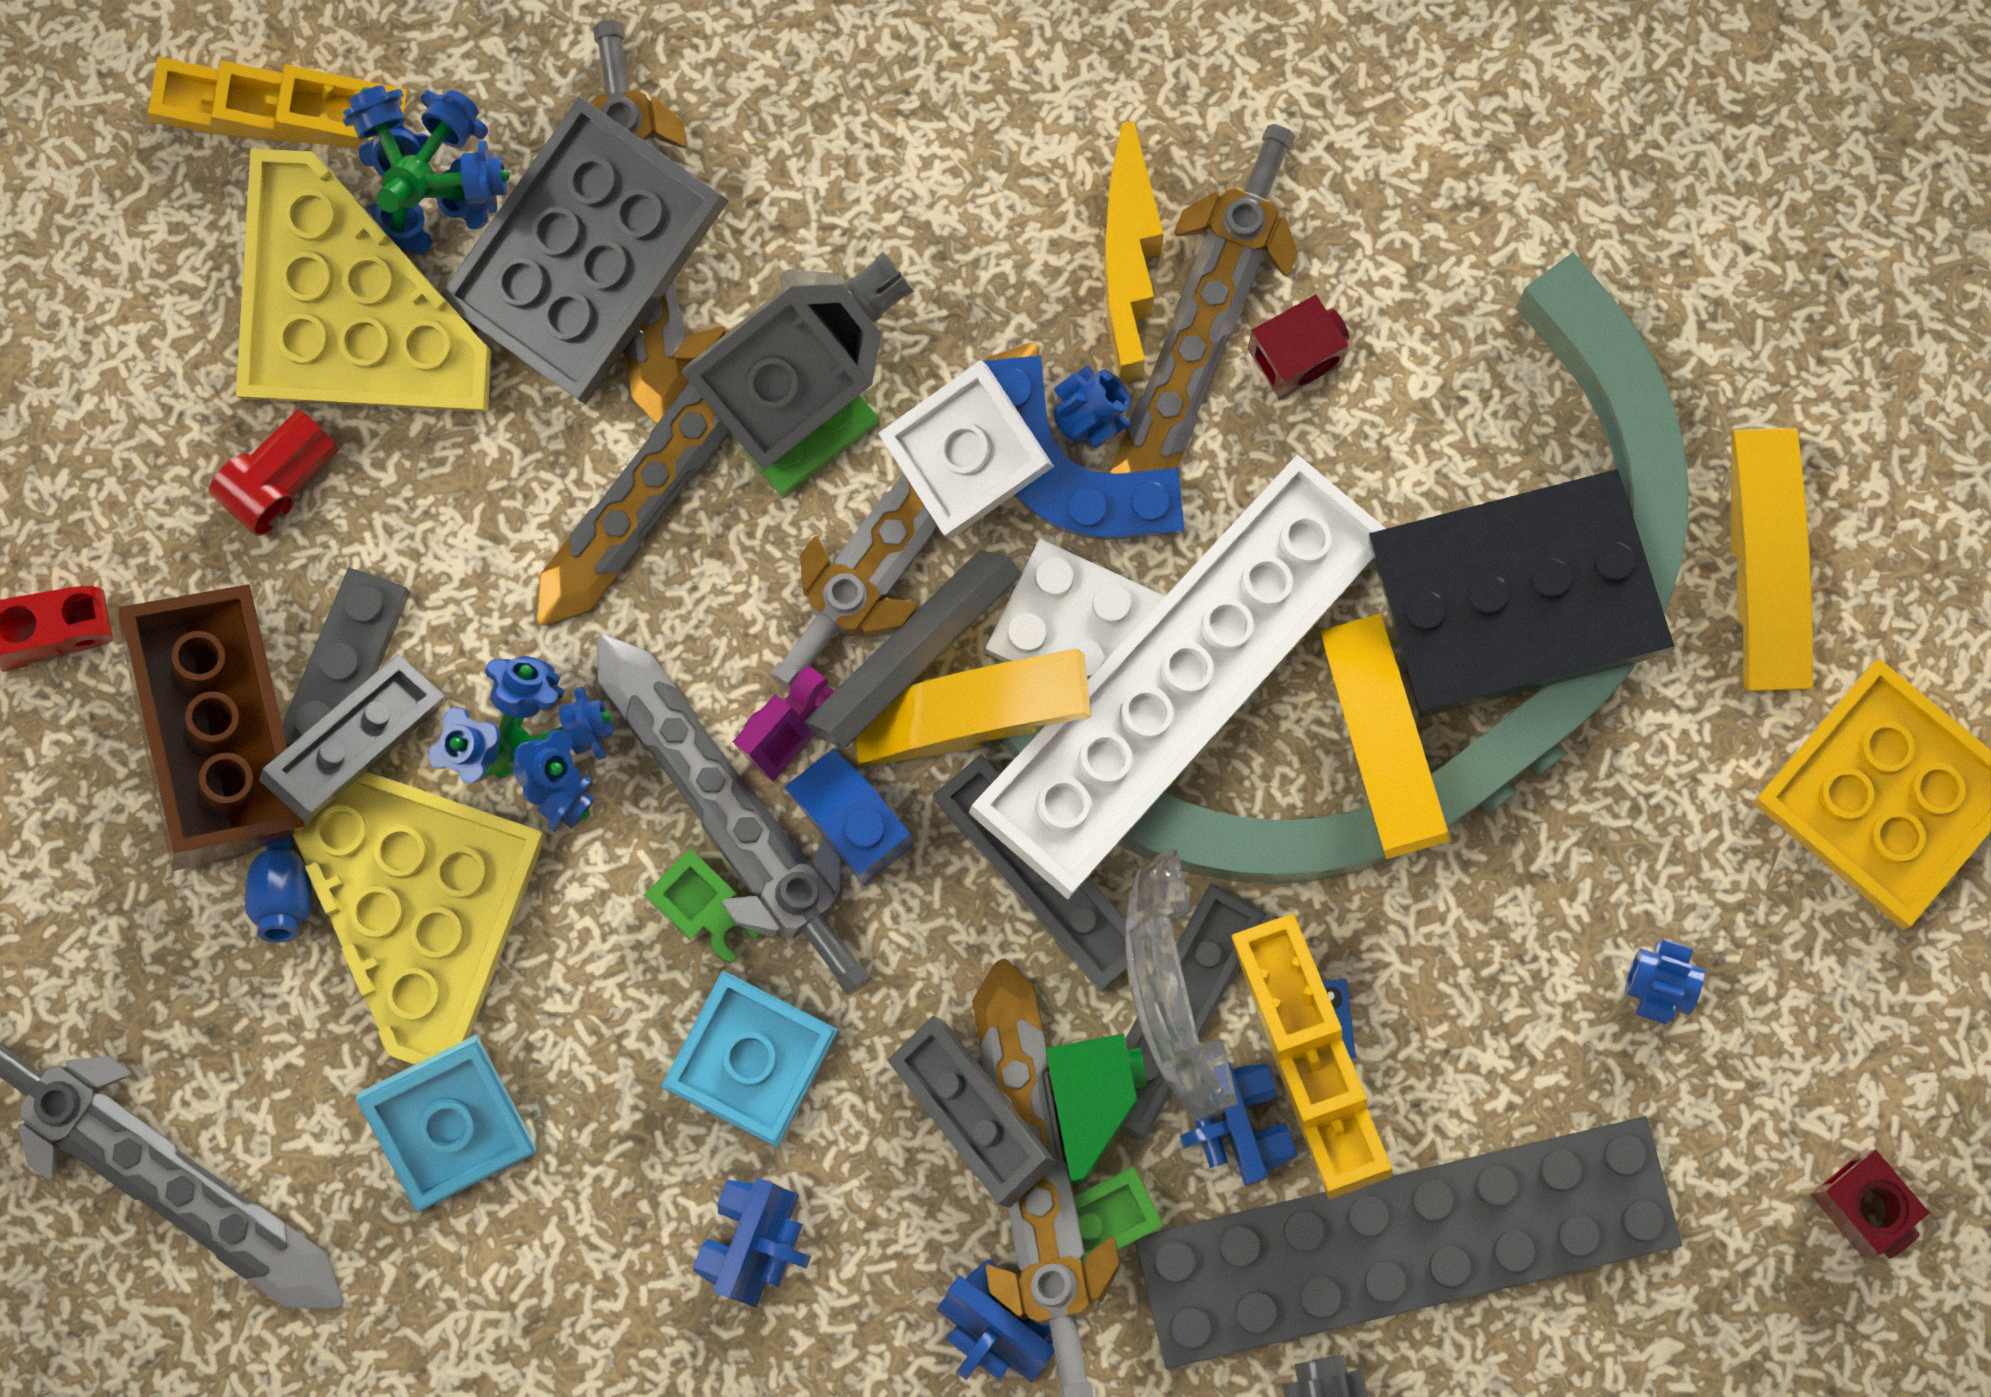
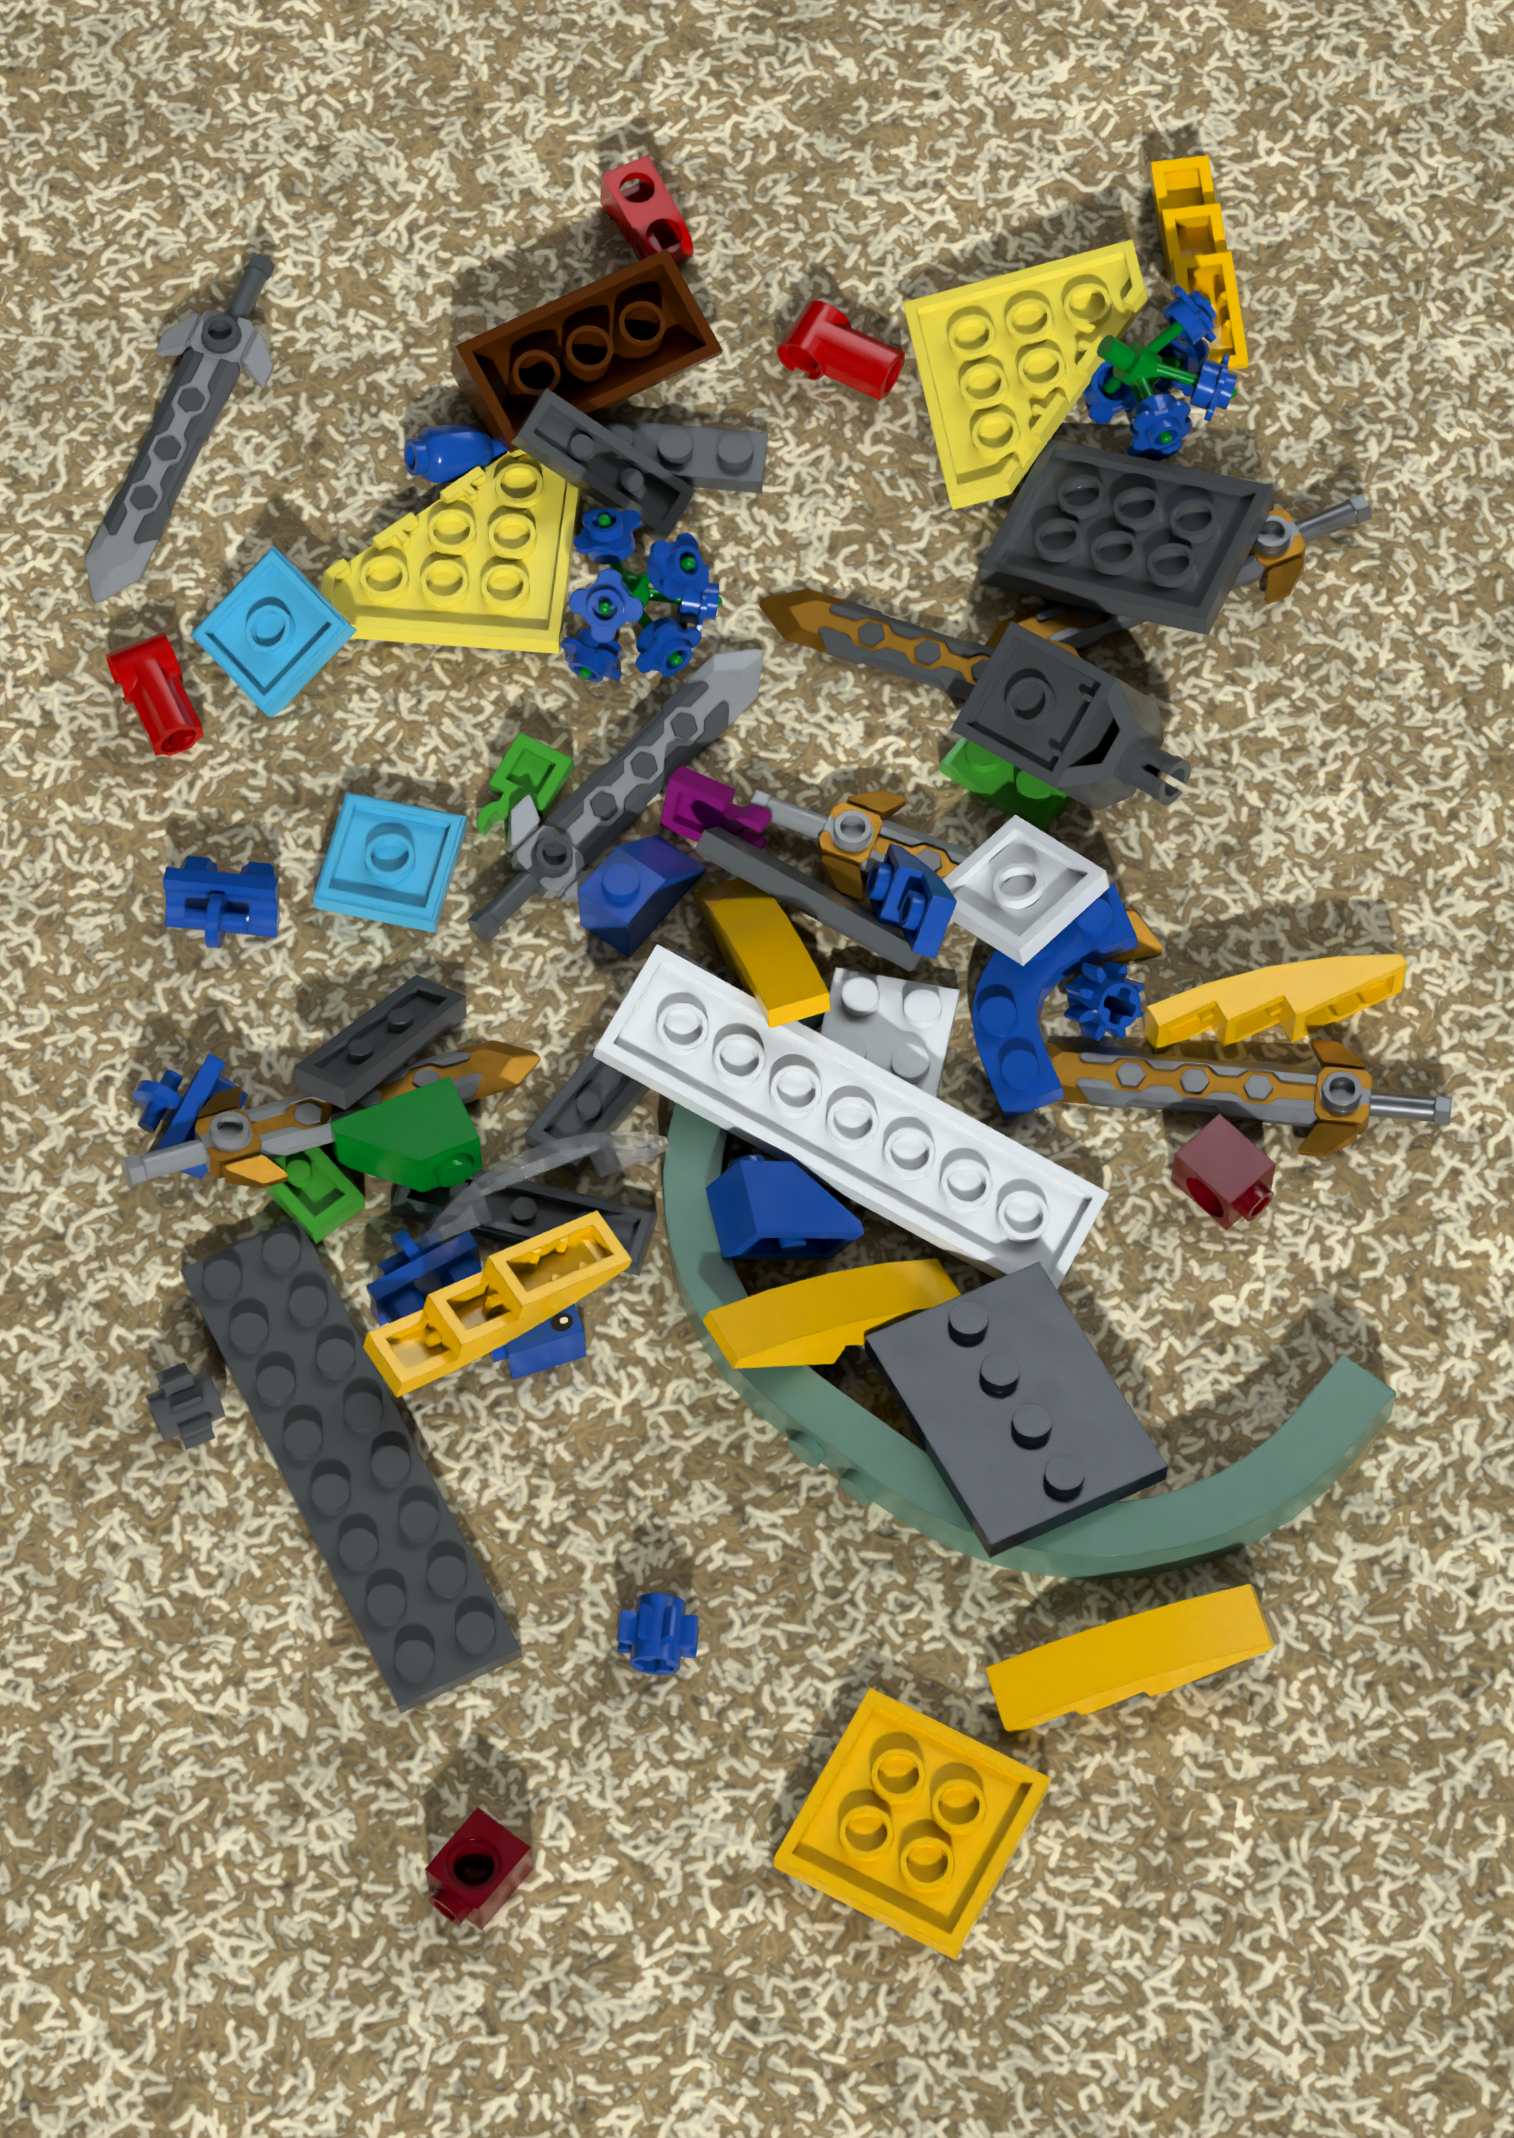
camera: 75 degrees right, 15 degrees down
none -> red piece [106,632,204,756]
none -> blue slope [705,1155,864,1260]
none -> blue slope [865,843,957,958]

